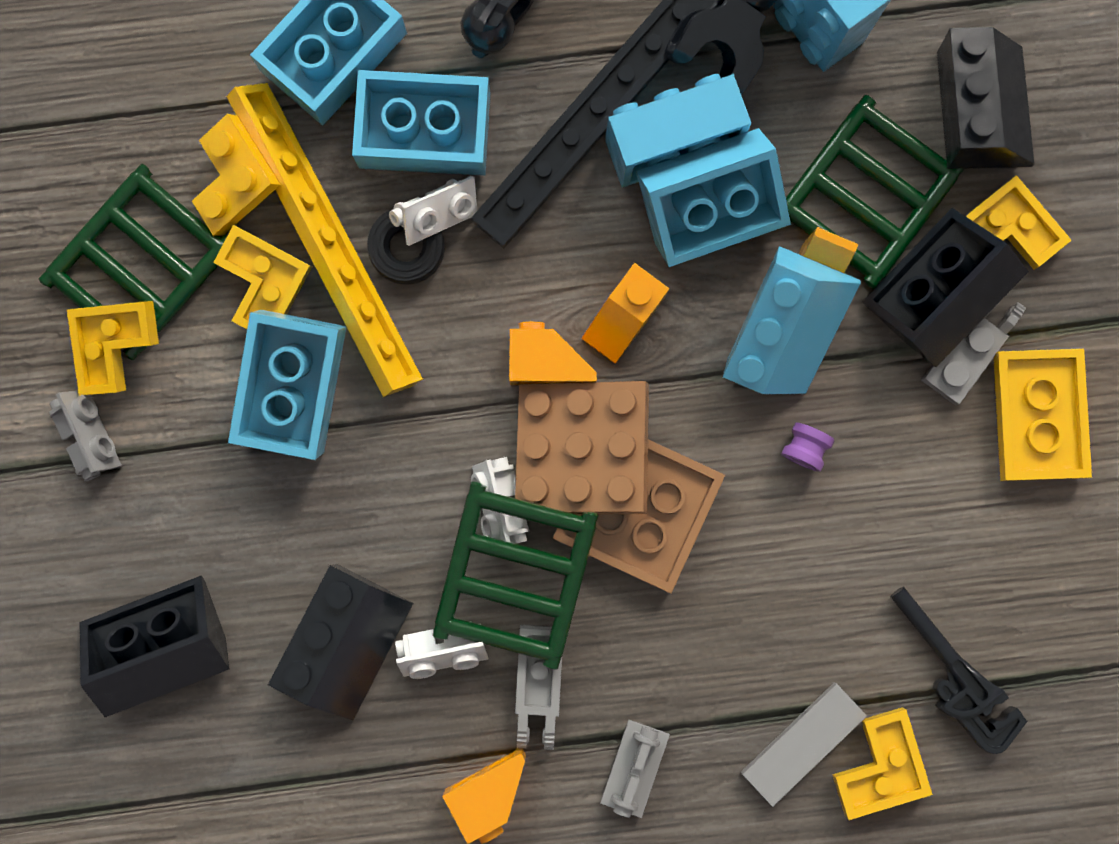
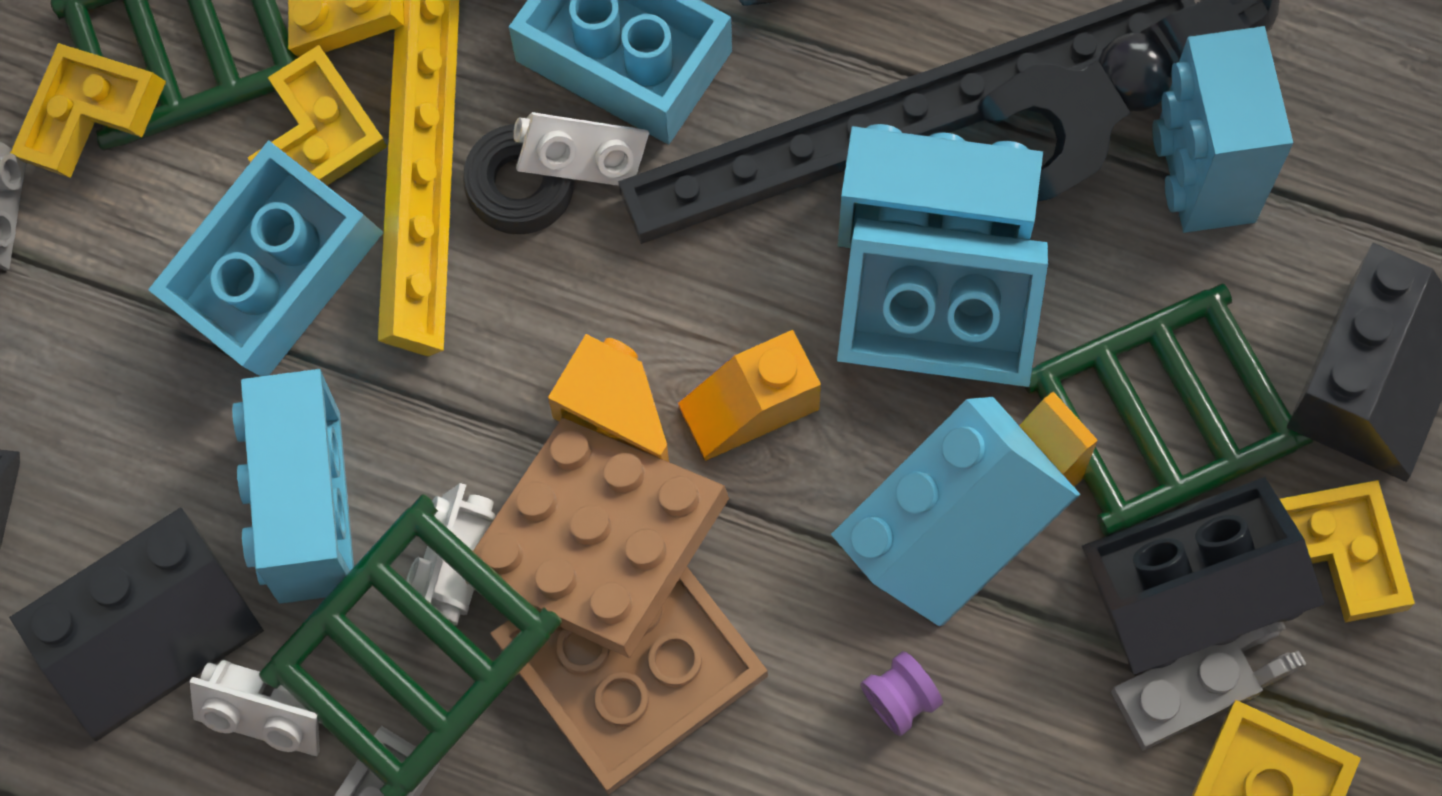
camera: 35 degrees right, 15 degrees down
none -> medium azure brick [232,369,354,604]

